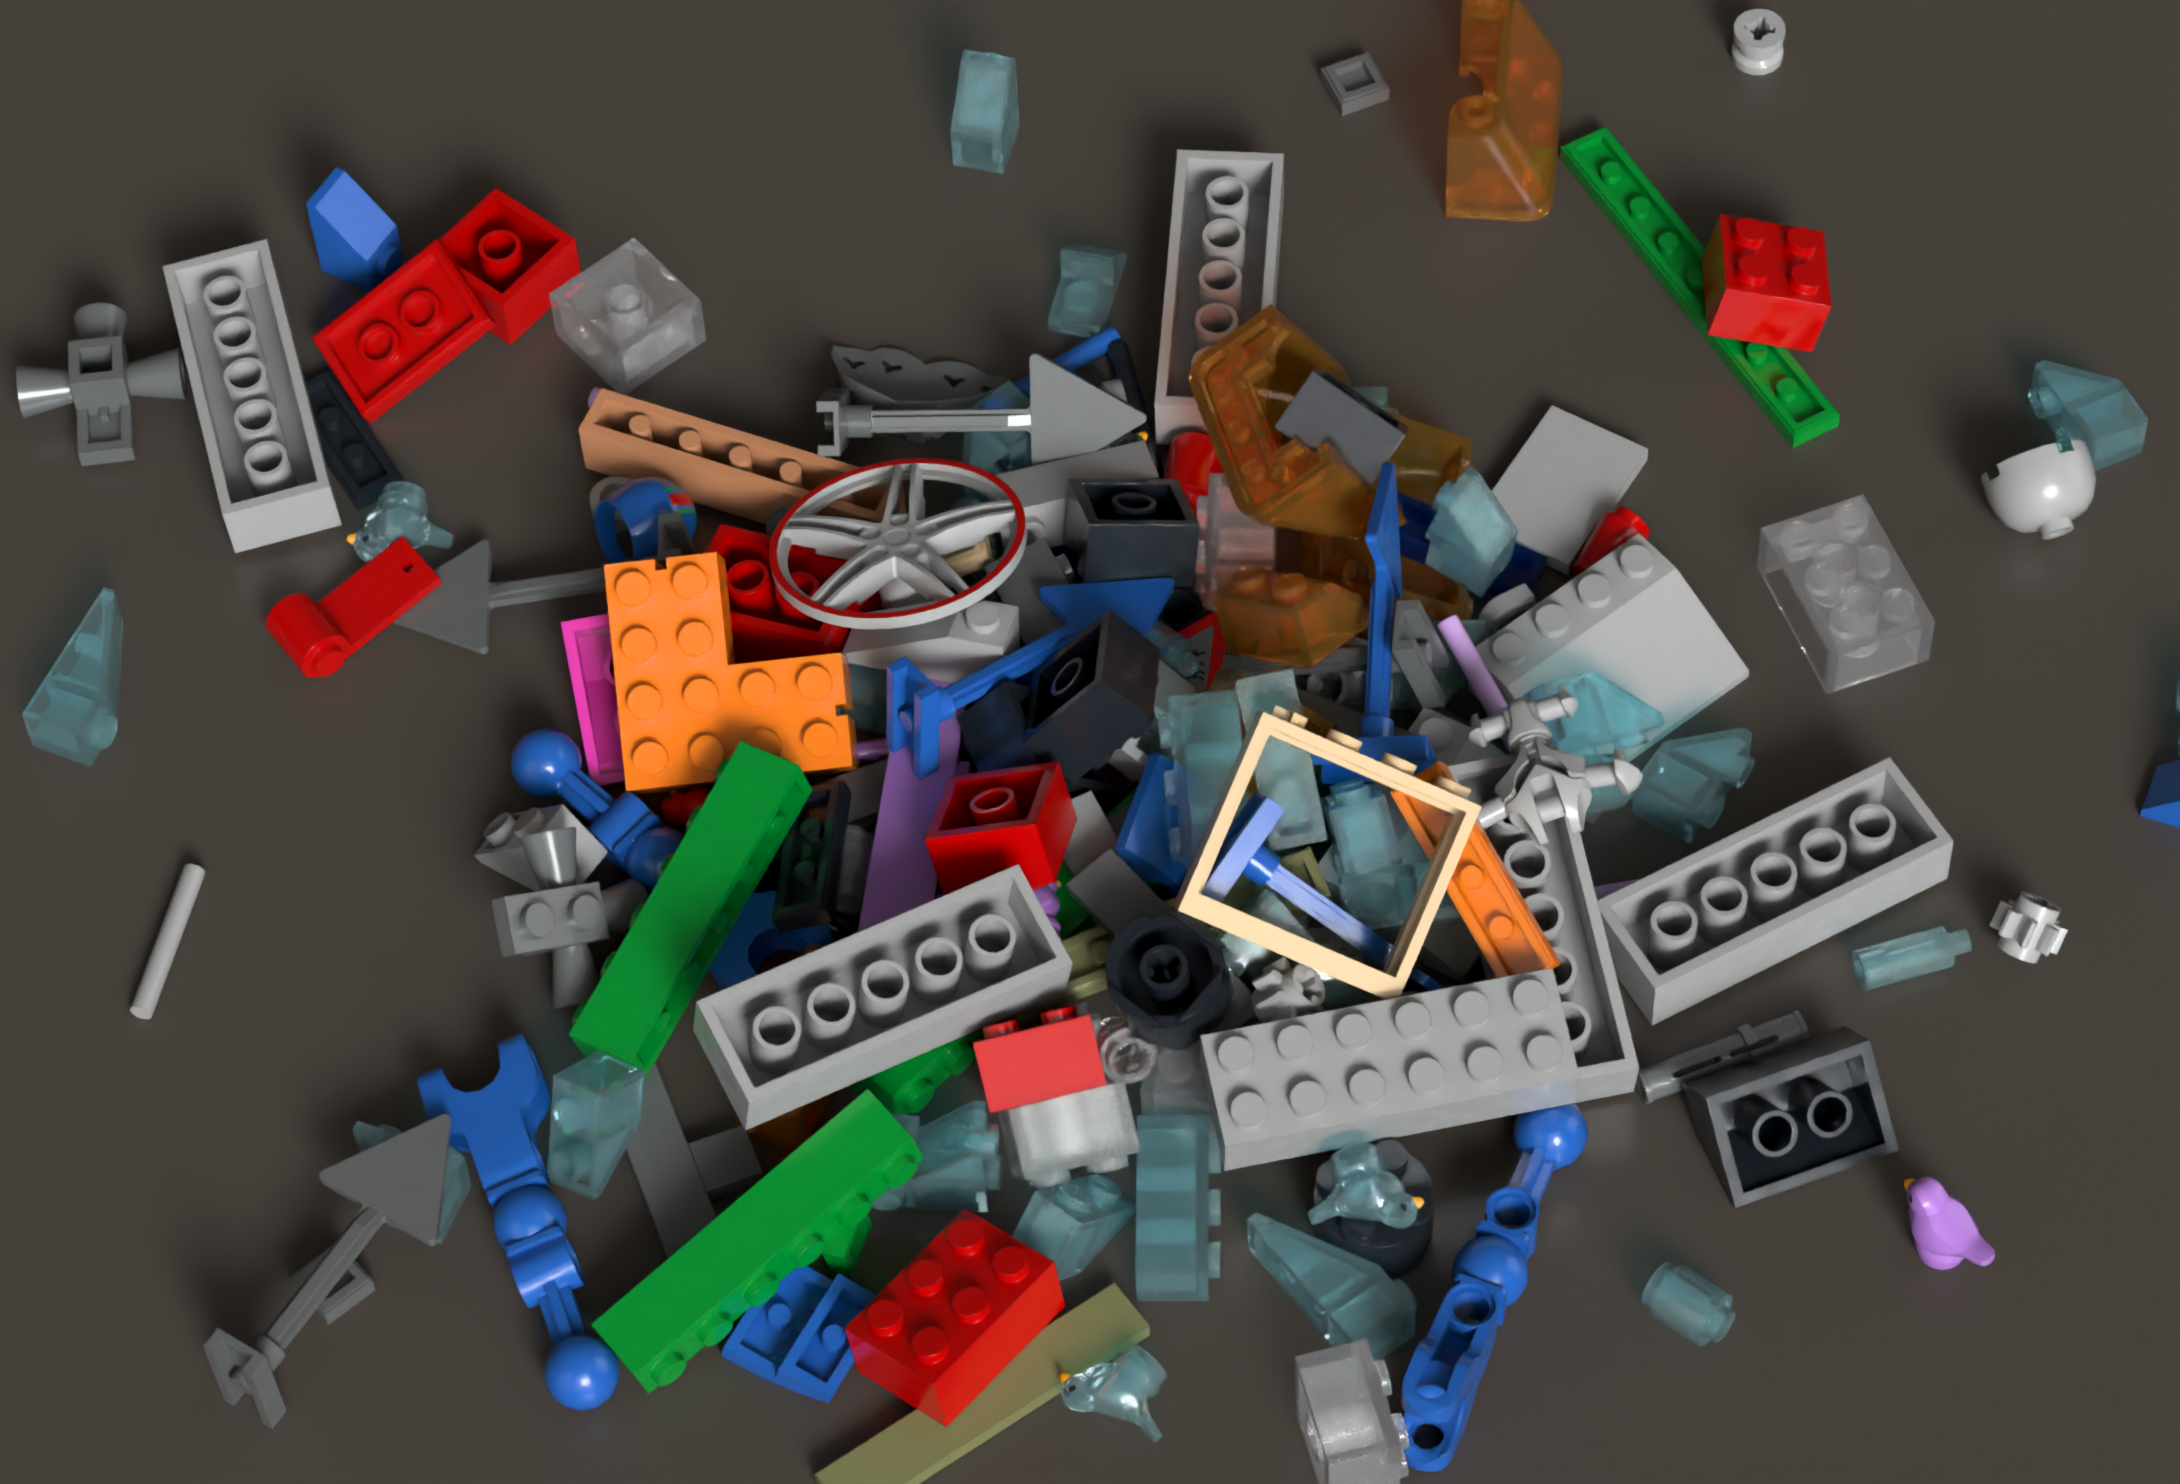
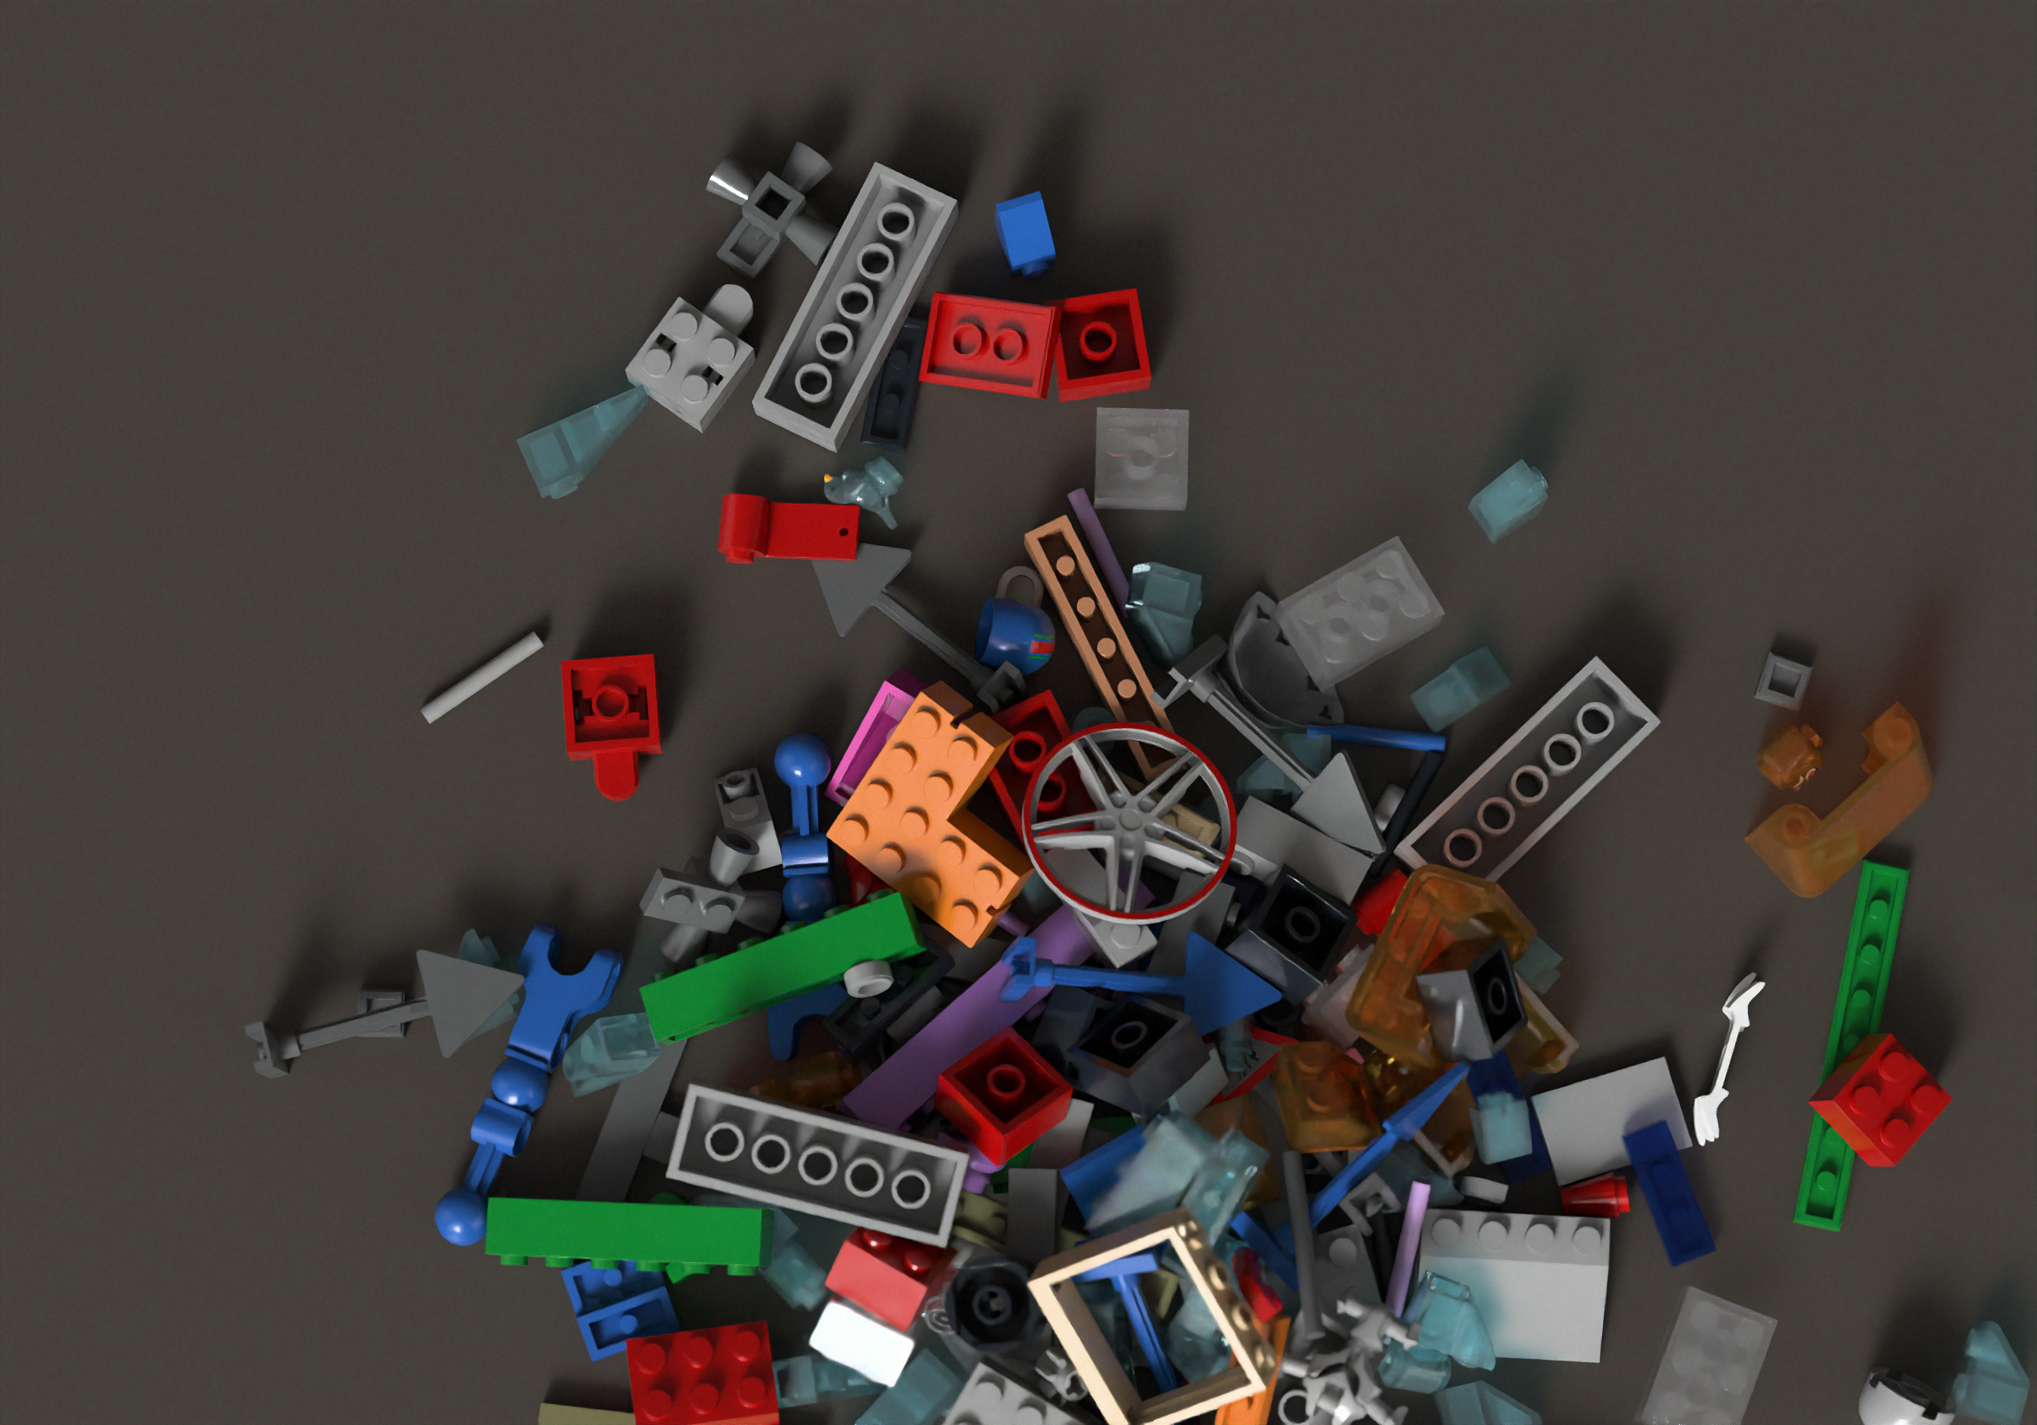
camera: 35 degrees right, 25 degrees up
none -> red brick [561,654,663,801]
none -> light grey brick [625,284,756,433]
none -> light grey tile [844,961,893,998]
none -> clear light blue slope [1125,562,1202,668]
none -> red piece [1231,1246,1285,1324]
none -> clear brick [1274,535,1445,692]
none -> dark grey bar [1282,1150,1325,1339]
none -> clear blue tile [1620,1119,1716,1268]
none -> white piece [1693,972,1765,1146]
none -> clear orange head [1755,722,1825,791]

